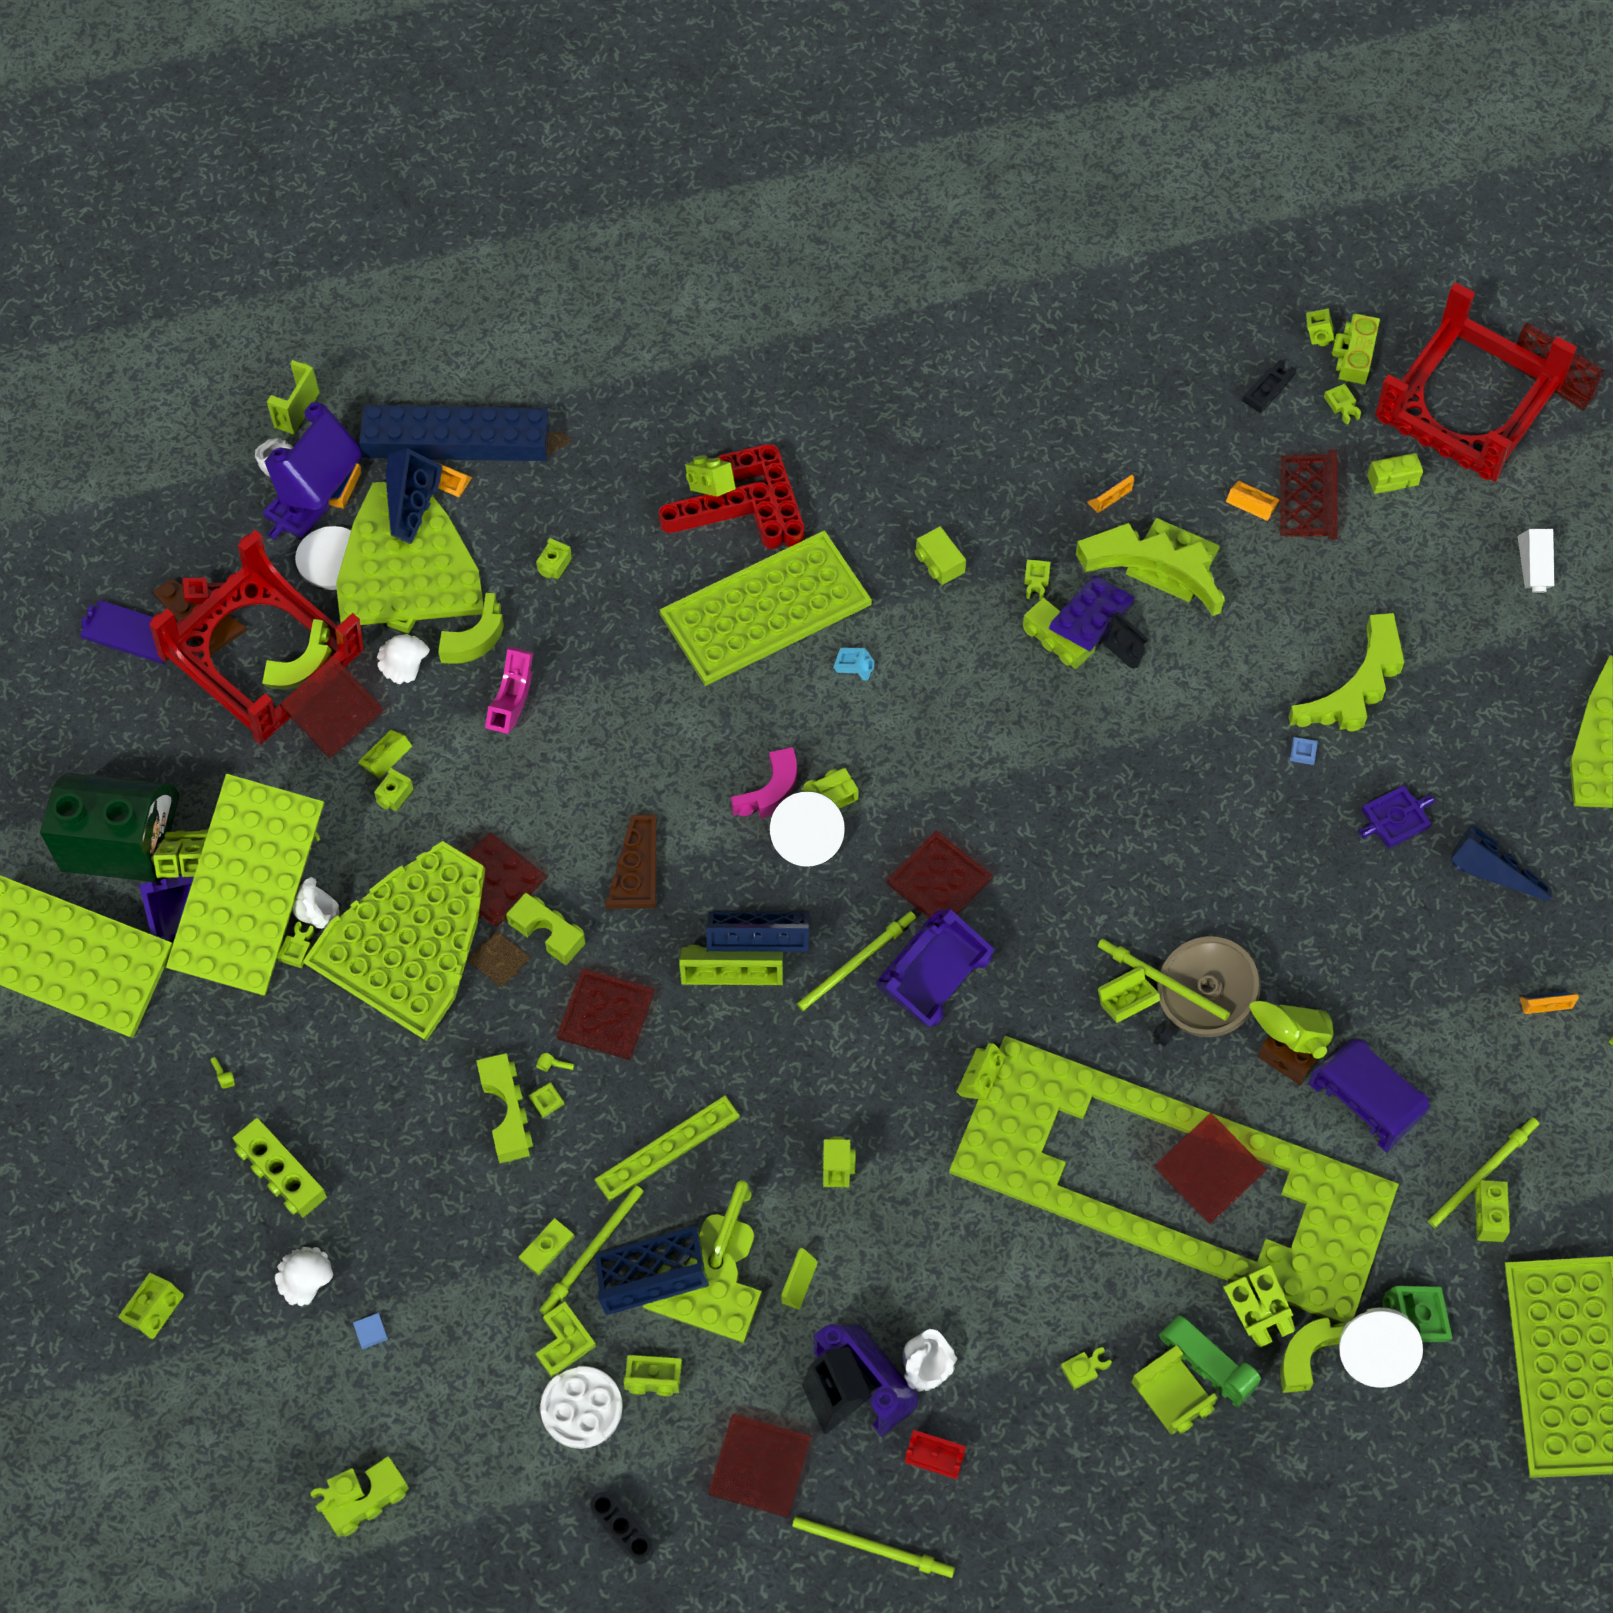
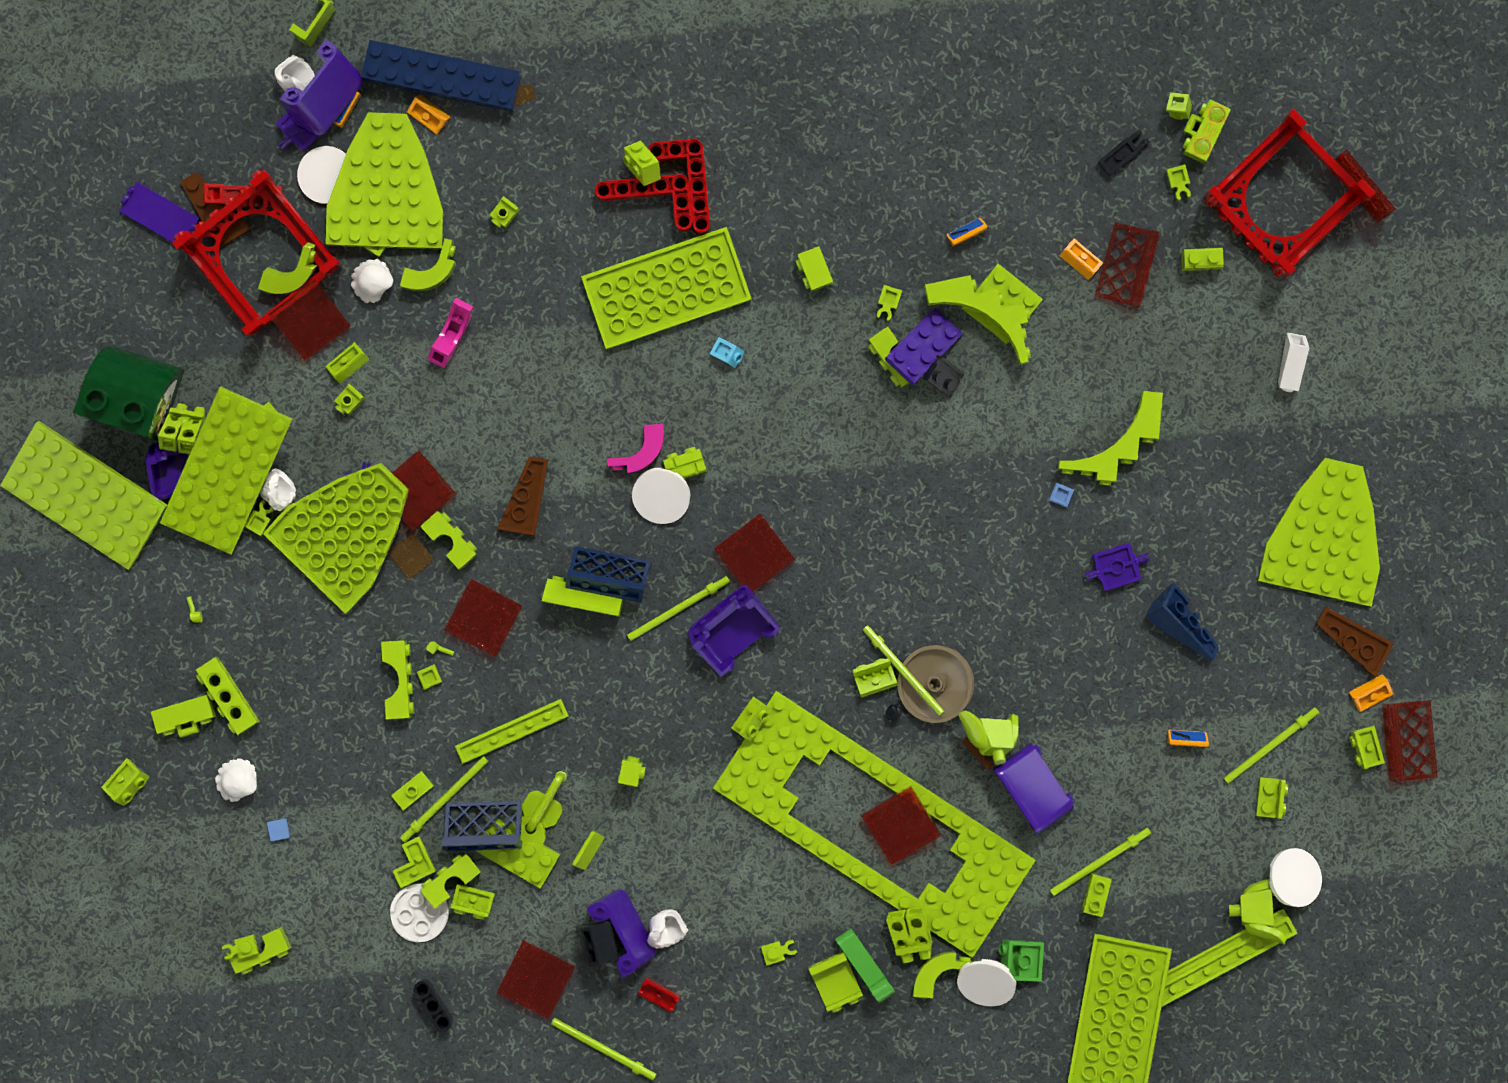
camera: 10 degrees right, 25 degrees up
dark blue wedge [385,448,442,544] -> none
none -> lime piece [151,695,216,738]
none -> lime arch [420,854,481,910]

